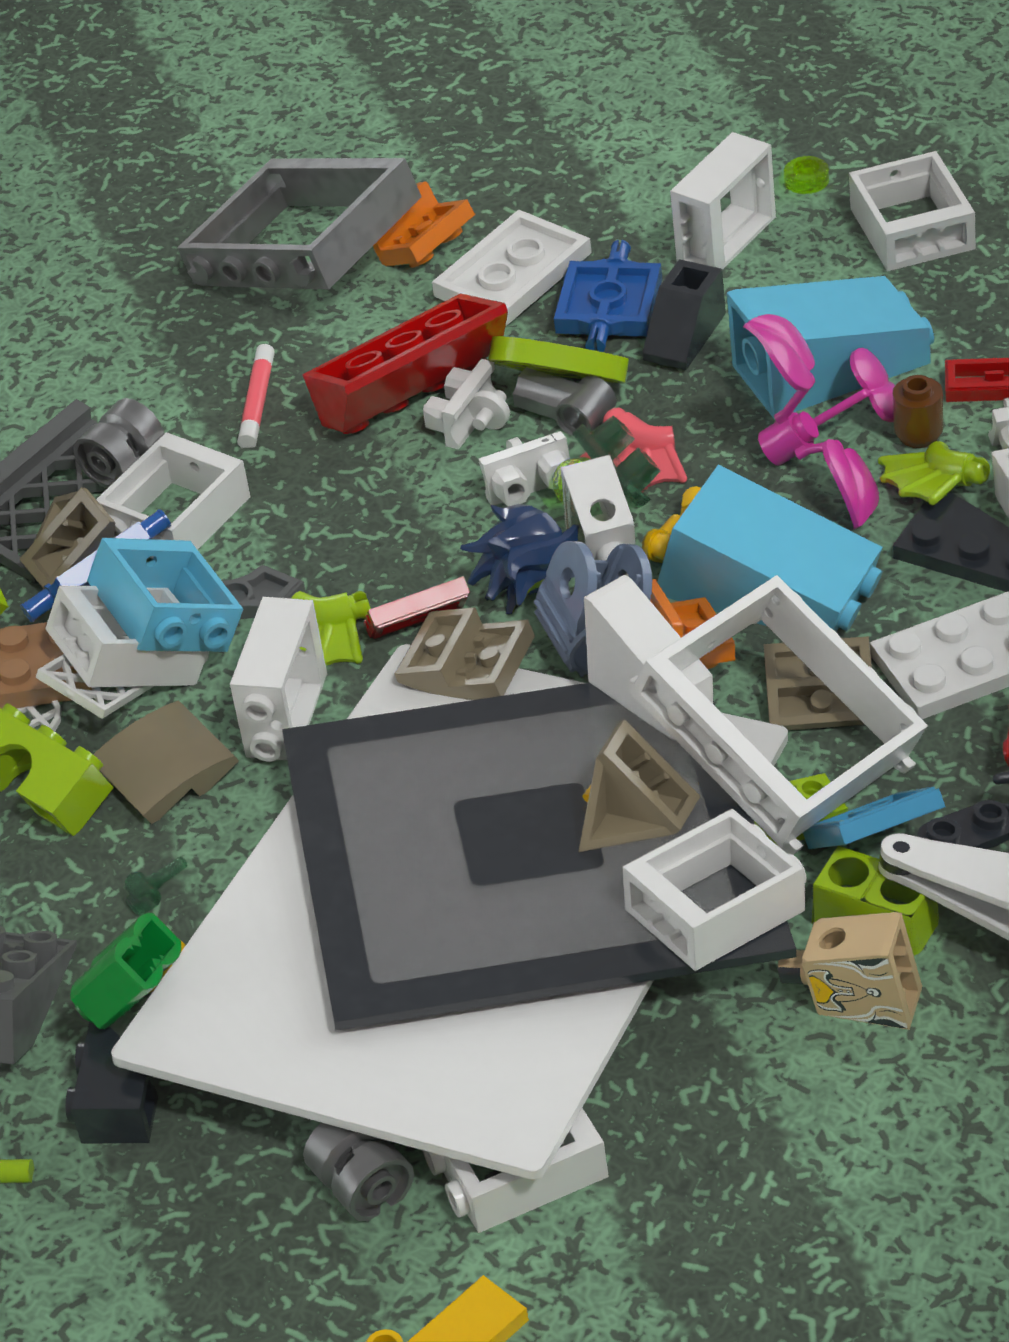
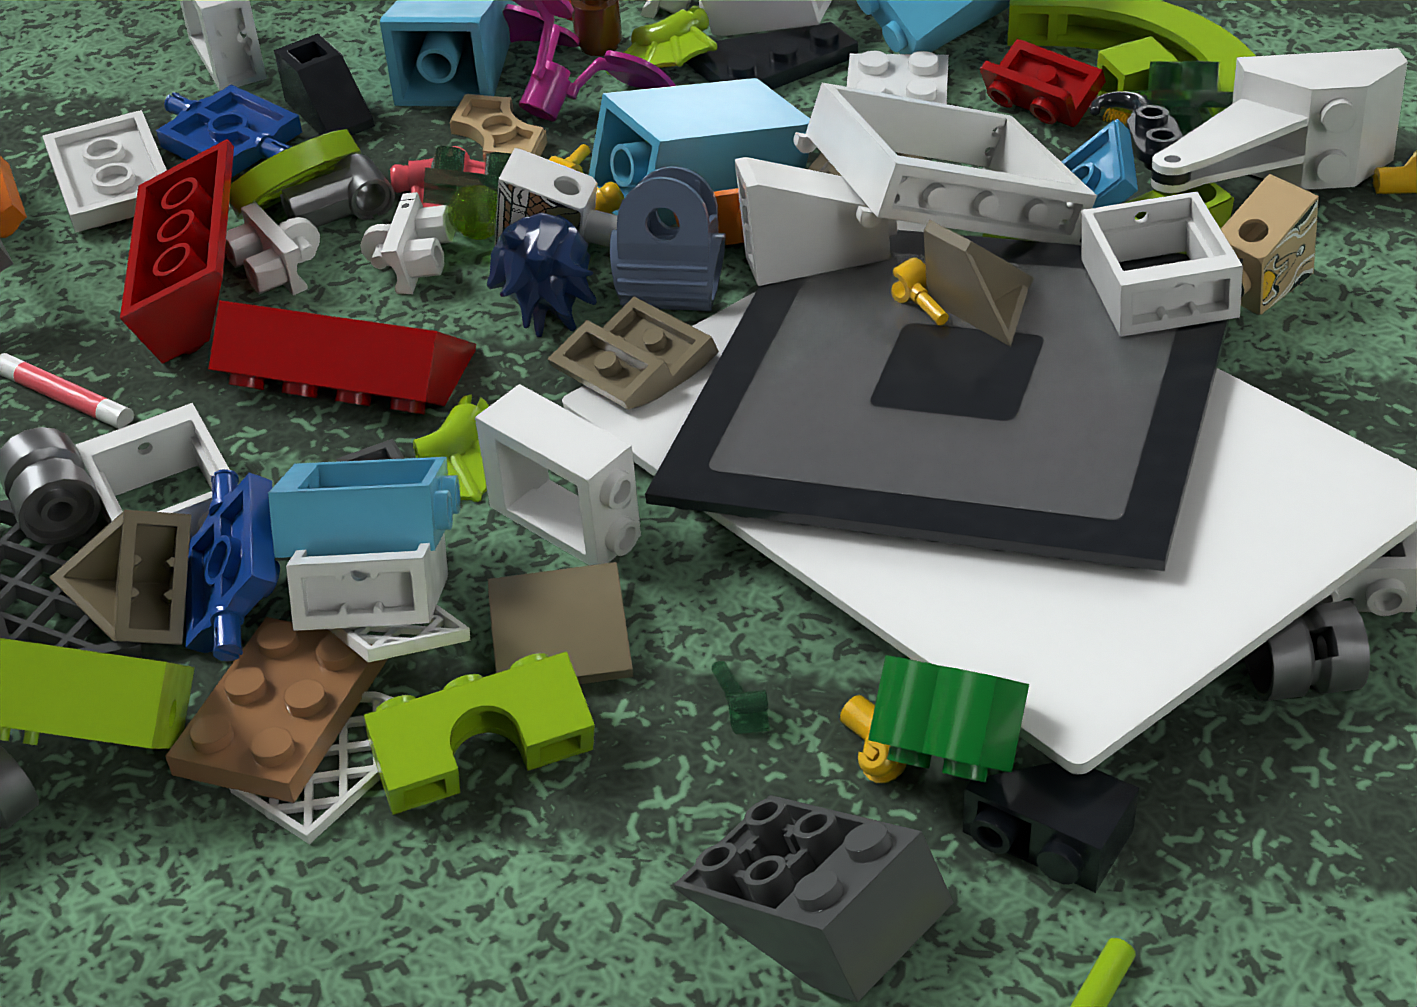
camera: 65 degrees left, 0 degrees up
tile [363,576,470,639] -> none
none -> red slope [208,300,476,415]
none -> tan tile [450,94,547,167]

